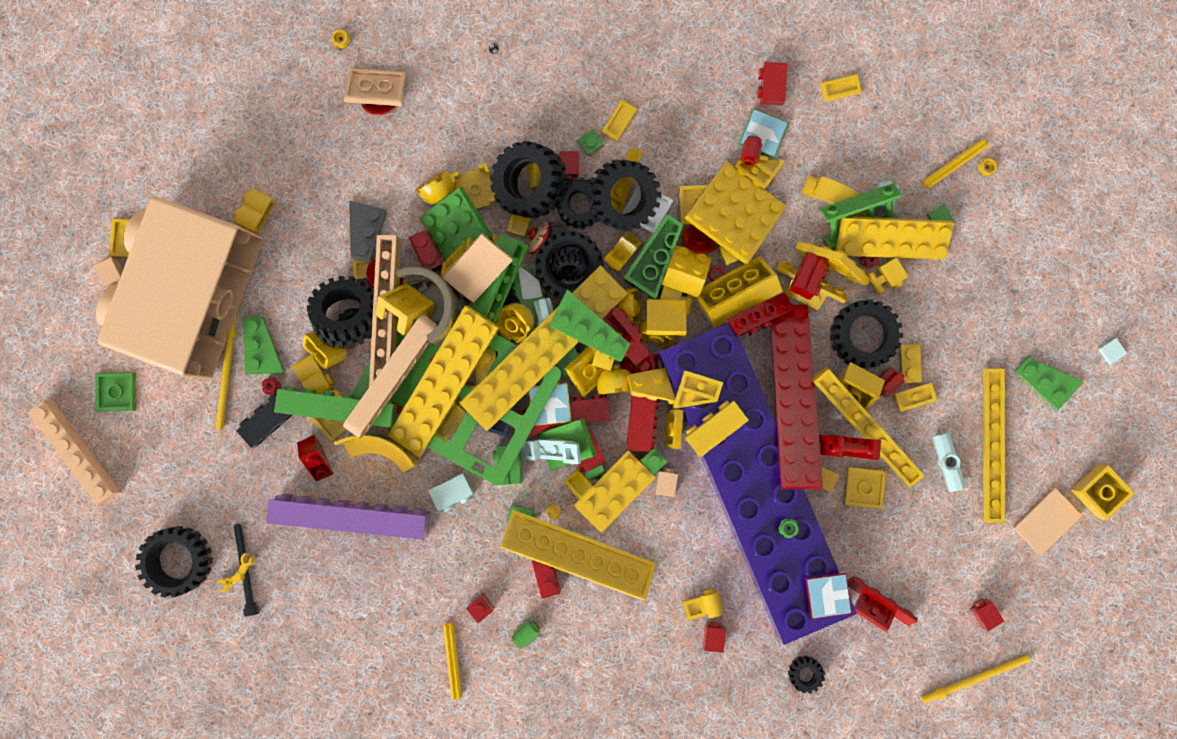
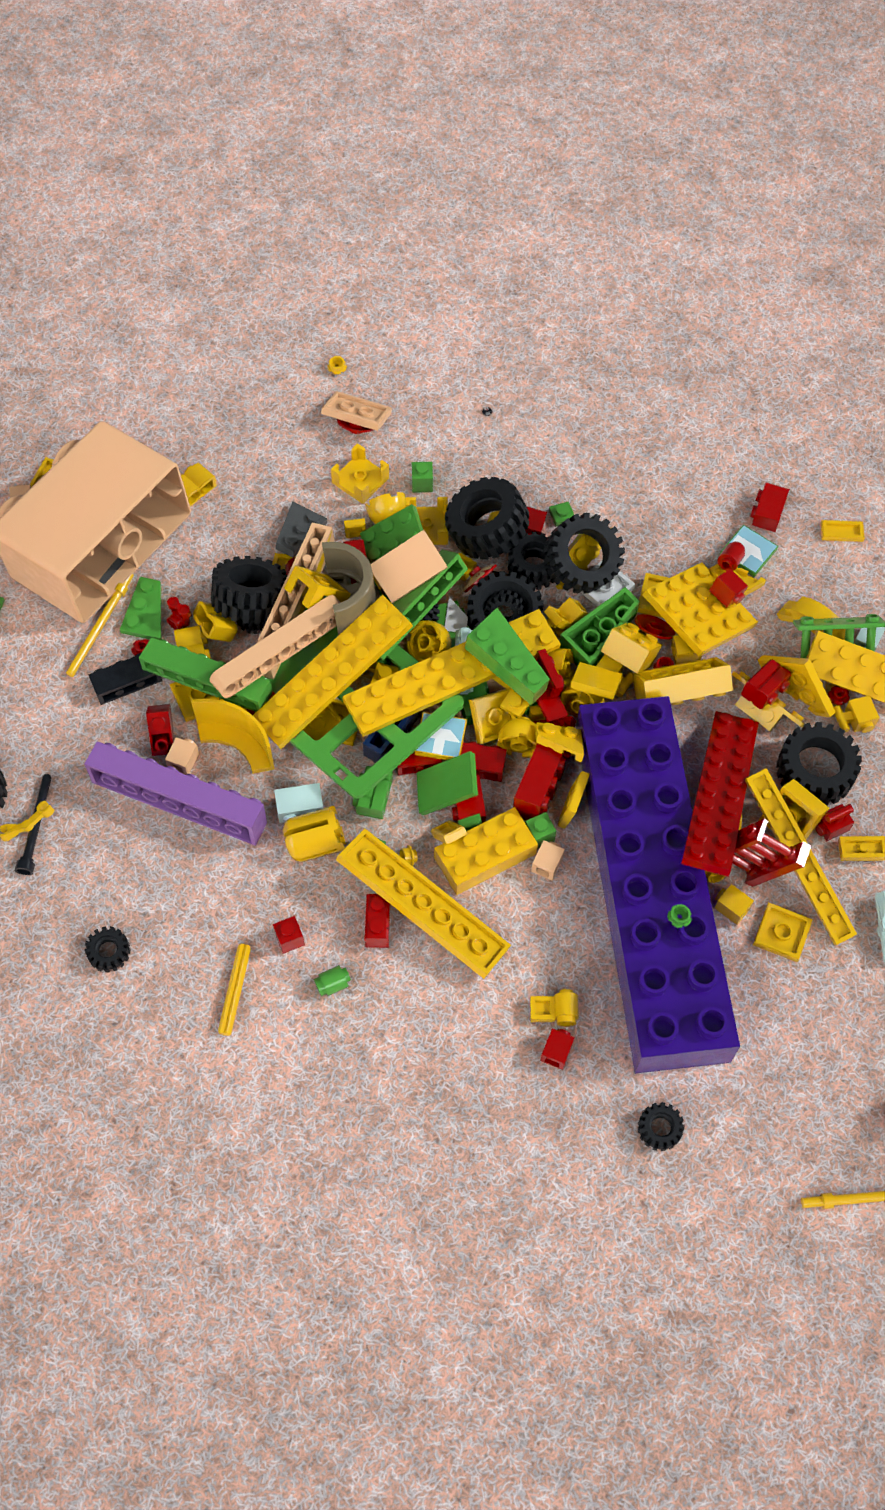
camera: 15 degrees right, 25 degrees down
light aqua slope [520,439,581,464] -> none
yellow tile [601,99,638,142] -> none
yellow wing [673,371,723,408] -> none
yellow brick [684,401,749,457] -> none
red bracket [728,293,794,336] -> none
tile [805,572,852,619] -> none
red bracket [847,576,918,631] -> none
yellow plate [900,344,922,383] -> none
none -> black tyre [85,926,131,973]
none -> light nougat brick [165,737,199,775]
none -> red plate [166,597,192,630]
none -> yellow cylinder [283,805,346,862]
none -> yellow panel [331,443,389,504]
none -> yellow tile [344,518,366,538]
none -> bright green brick [412,462,433,493]
none -> red brick [709,569,748,608]

